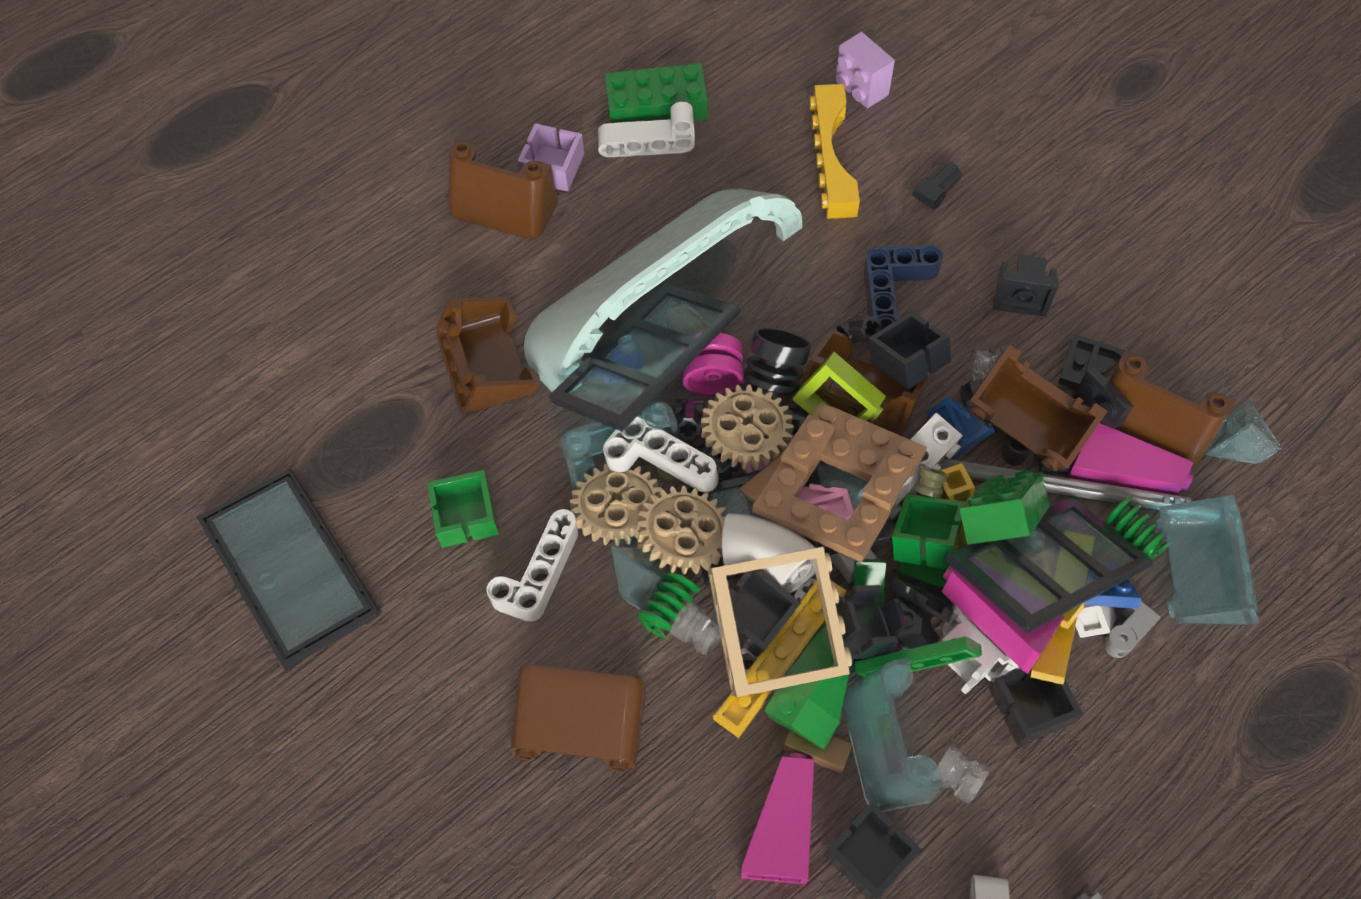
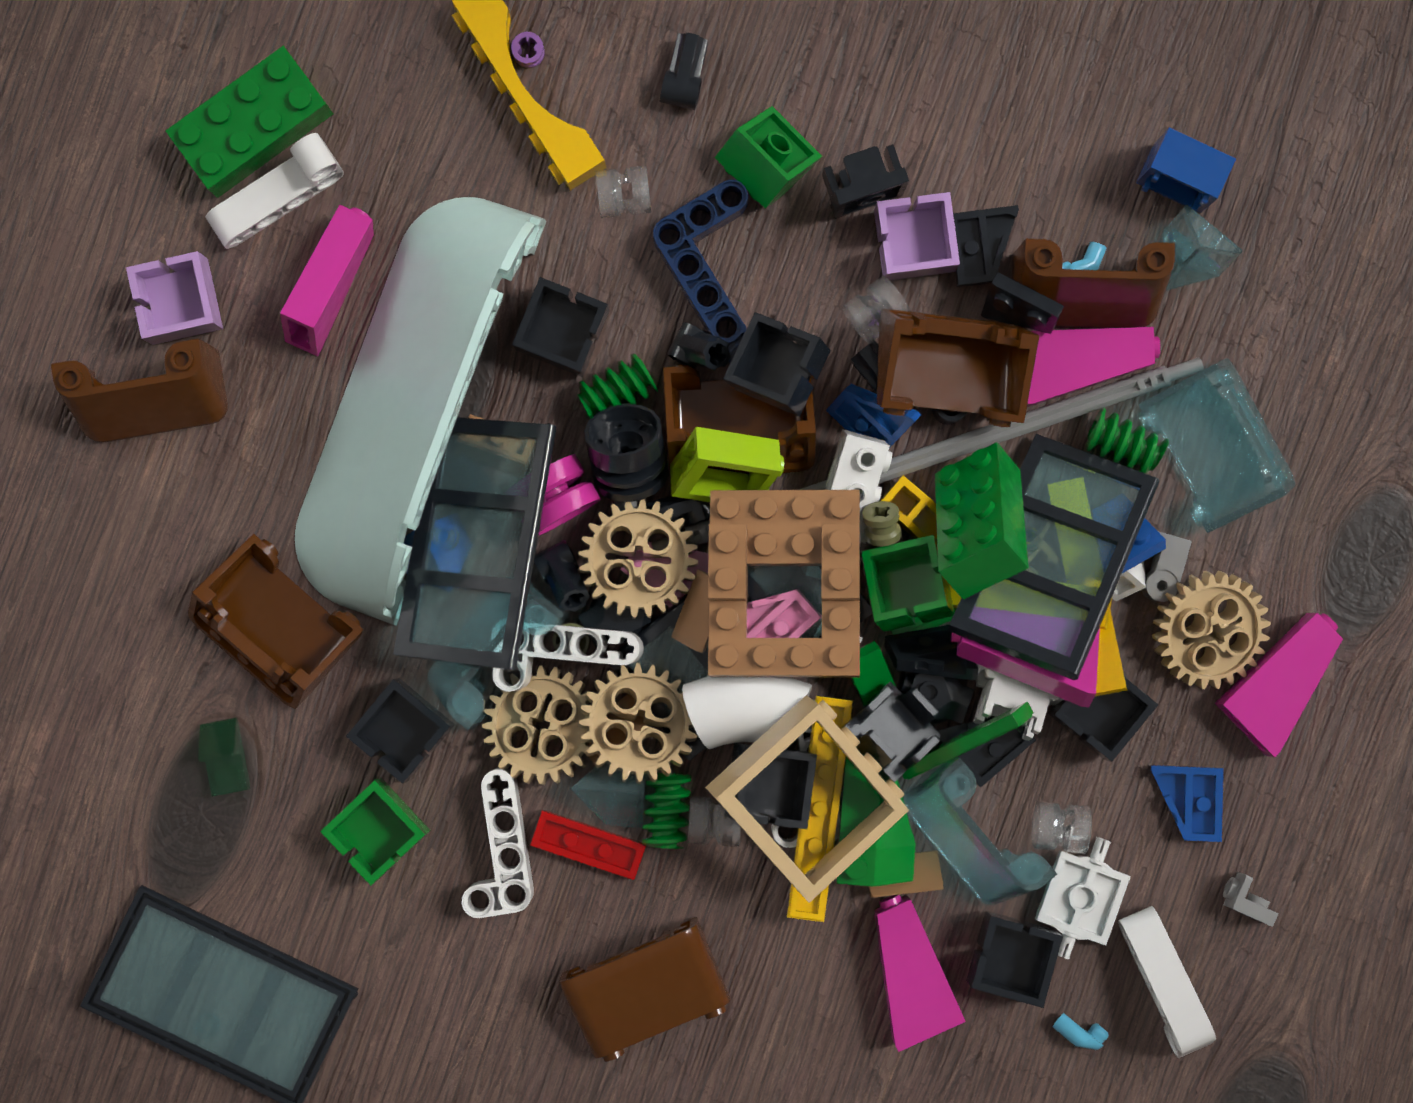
camera: 35 degrees left, 25 degrees up
none -> clear green slope [198,717,251,797]
none -> dark pink slope [280,205,374,356]
none -> black piece [346,678,455,784]
none -> medium lavender bush [511,32,545,68]
none -> black piece [512,277,610,377]
none -> red plate [530,810,646,880]
none -> green piece [577,353,658,419]
none -> clear wheel [596,165,651,218]
none -> green slope [714,106,822,209]
none -> lavender piece [874,192,960,281]
none -> black wing [937,716,1036,788]
none -> white plate [1035,836,1131,959]
none -> blue container [1136,127,1236,215]
none -> blue wing [1151,765,1223,842]
none -> tan gear [1152,571,1271,689]
none -> dark pink slope [1215,613,1343,758]

